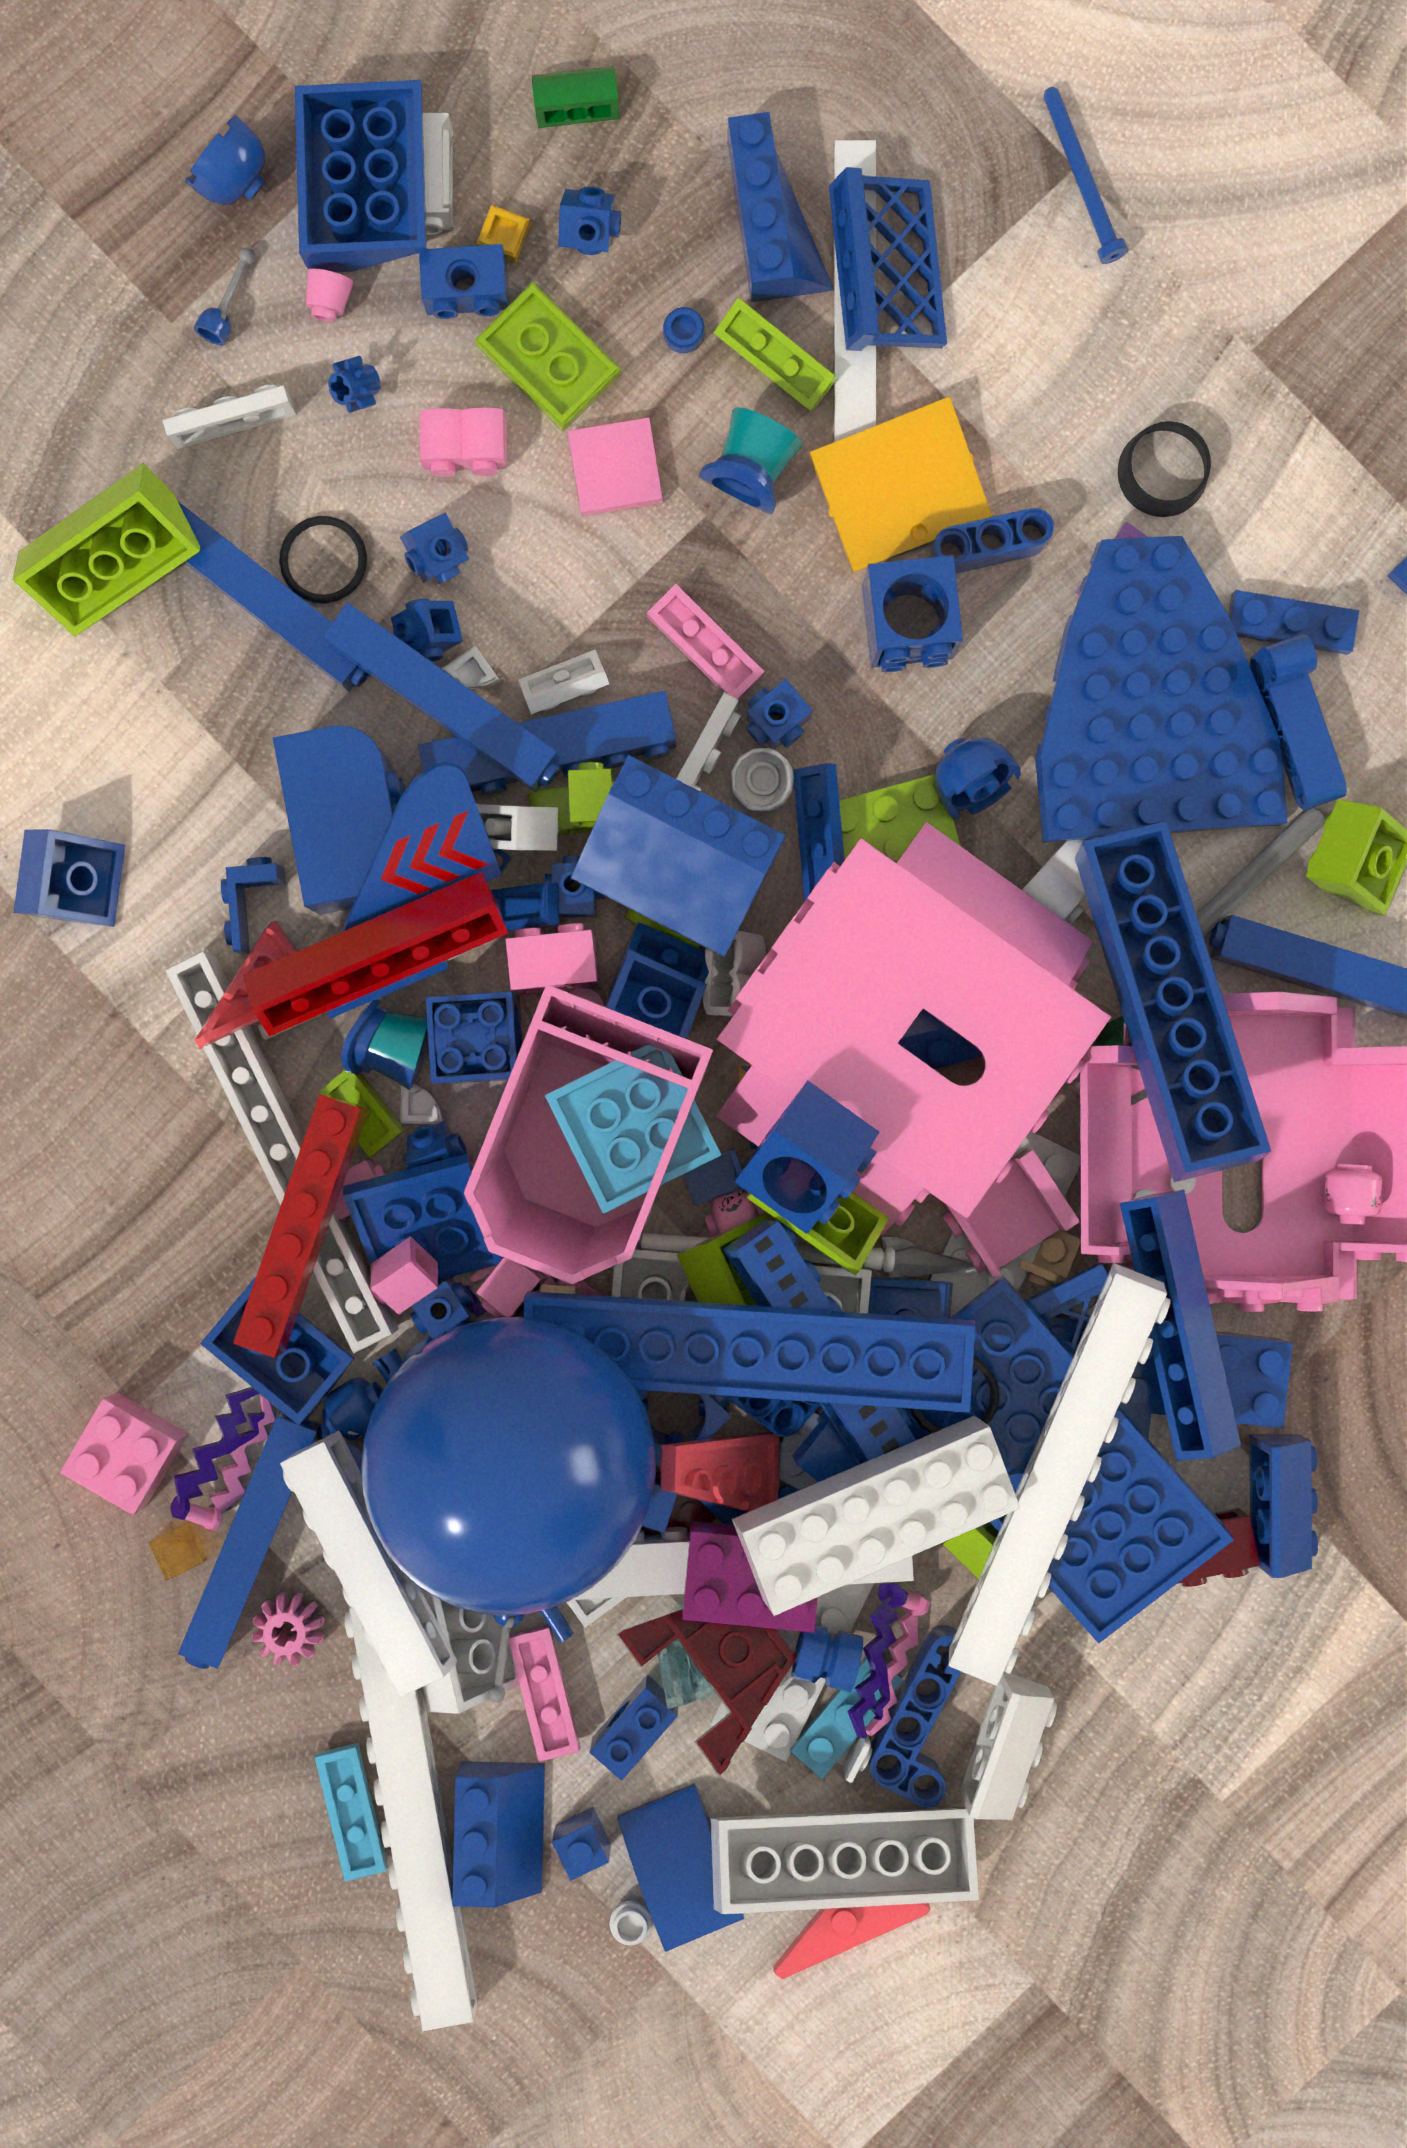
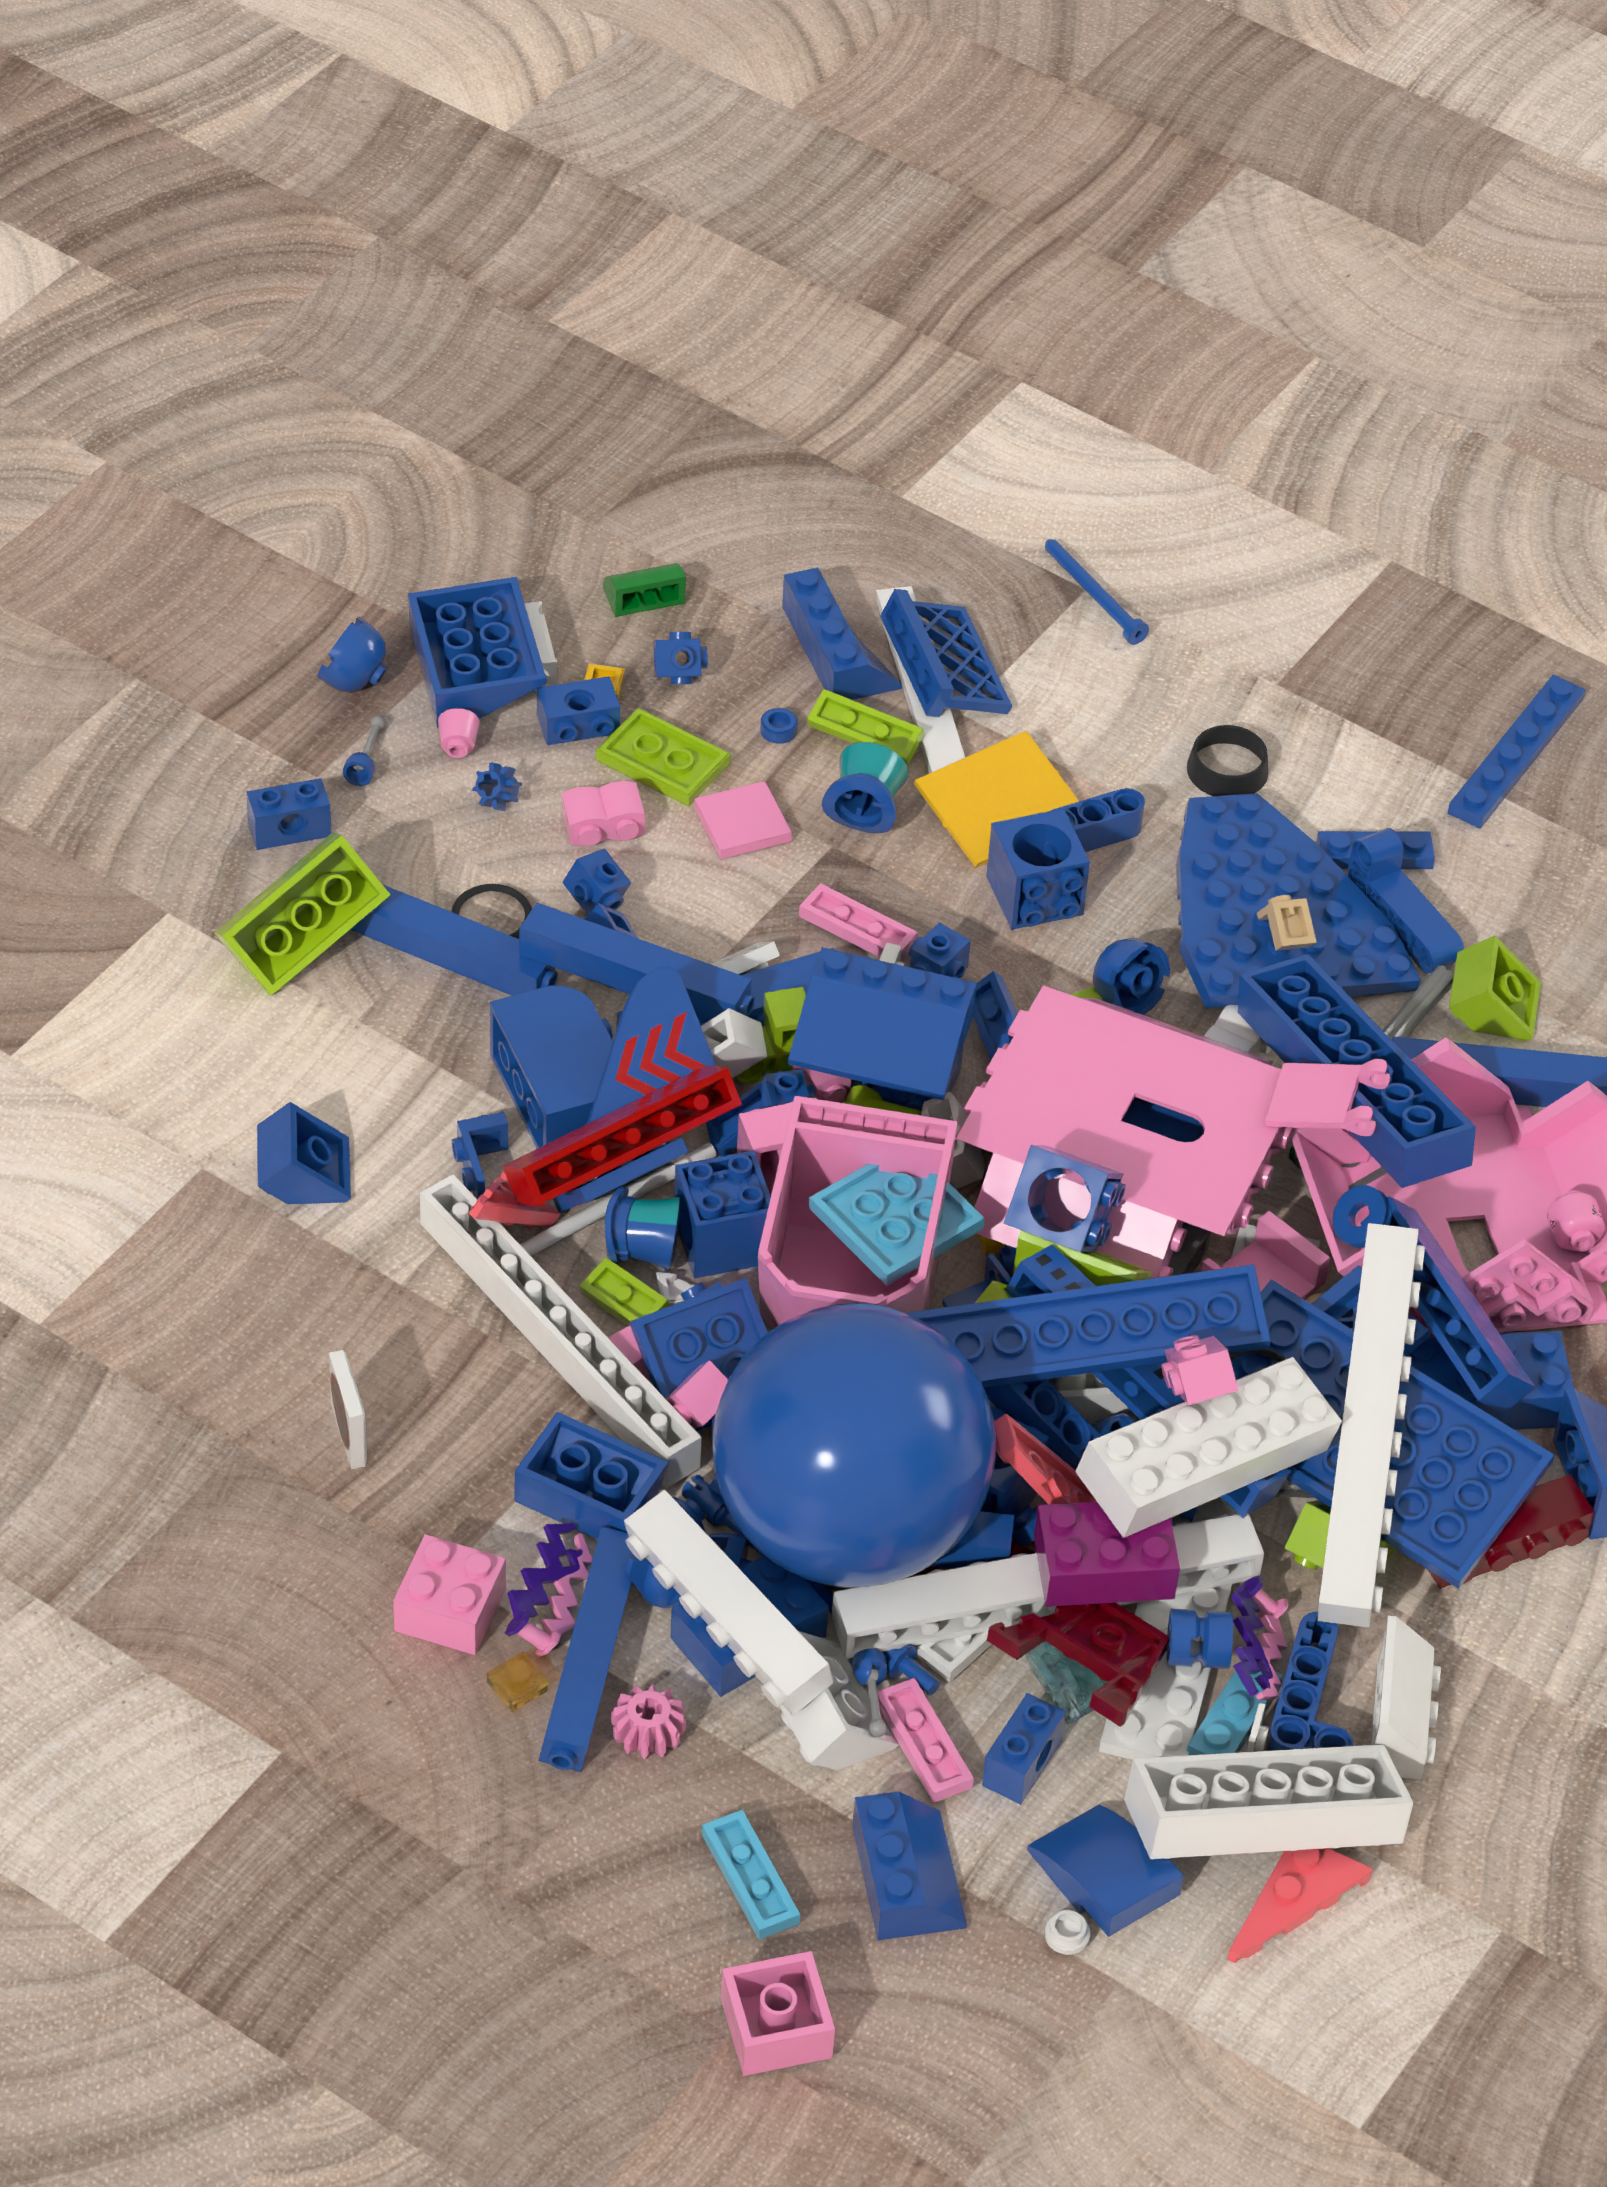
camera: 20 degrees left, 40 degrees down
white plate [162,385,296,449] -> none
red brick [233,1094,369,1358] -> none
white brick [345,1607,478,2031] -> none
blue brick [552,1807,611,1881] -> none
none -> blue brick [246,778,331,850]
none -> white tile [329,1350,367,1470]
none -> bright pink brick [721,1951,835,2076]
none -> bright pink brick [1161,1335,1239,1405]
none -> tan bracket [1257,895,1317,951]
none -> bright pink flag [1265,1059,1391,1136]
none -> blue piece [1333,1185,1392,1248]

